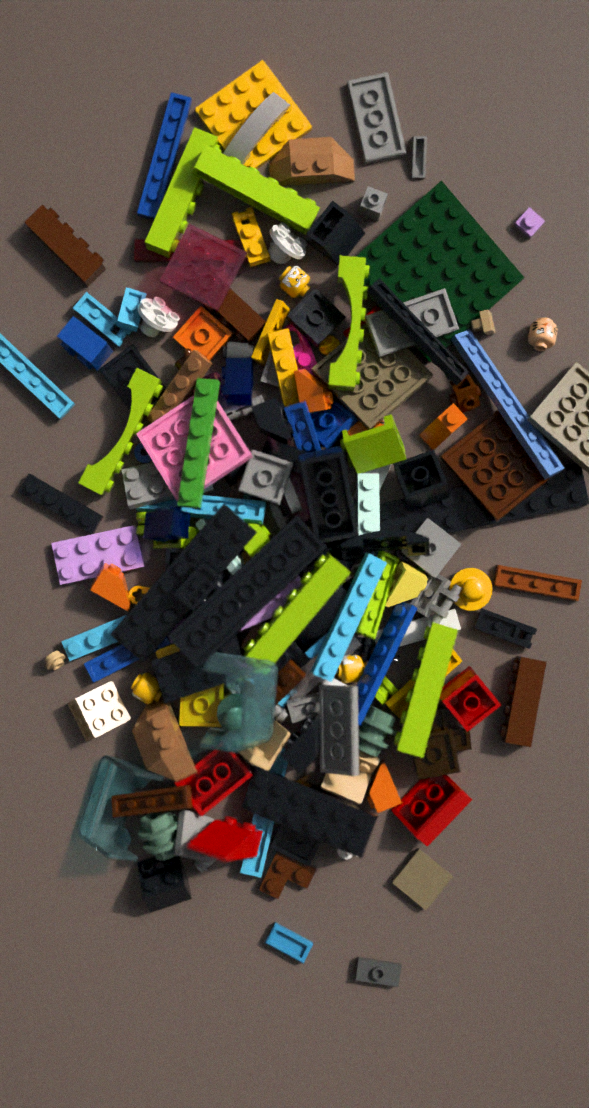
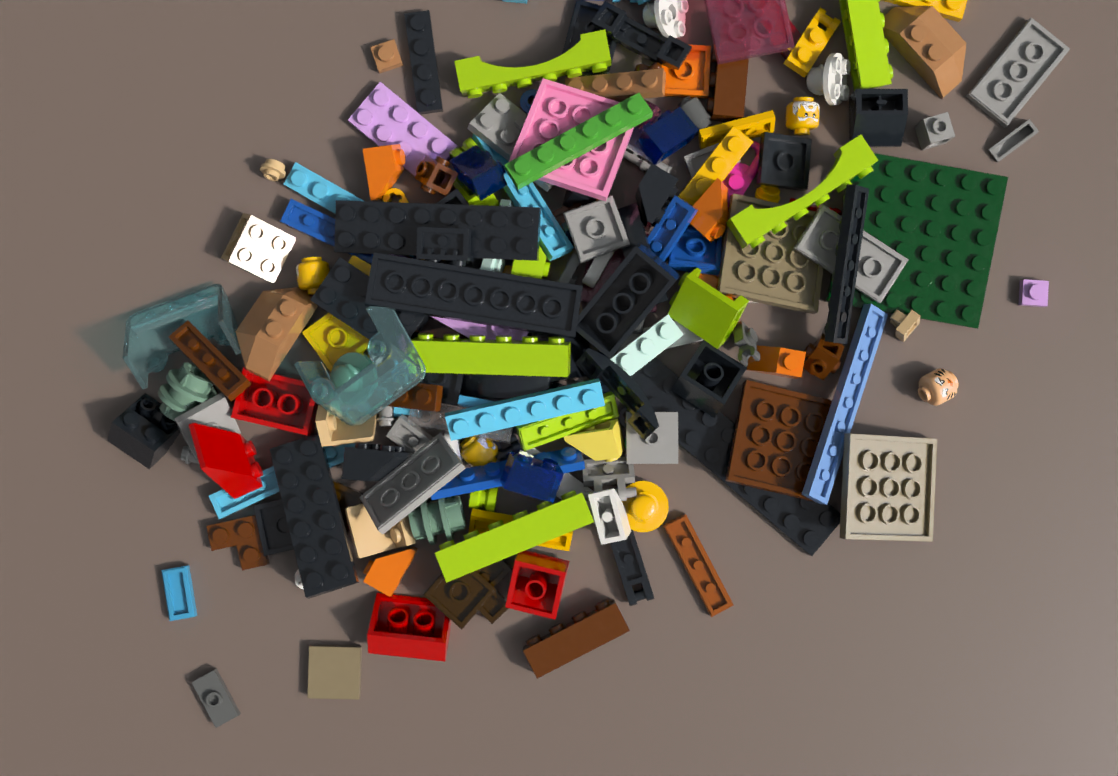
camera: 50 degrees right, 0 degrees up
none -> medium nougat plate [370,39,403,73]
none -> reddish brown brick [415,155,459,196]
none -> clear blue brick [500,451,564,503]
none -> white slope [588,488,631,545]
none -> black slope [591,1,692,70]
none -> dark grey plate [733,320,760,367]

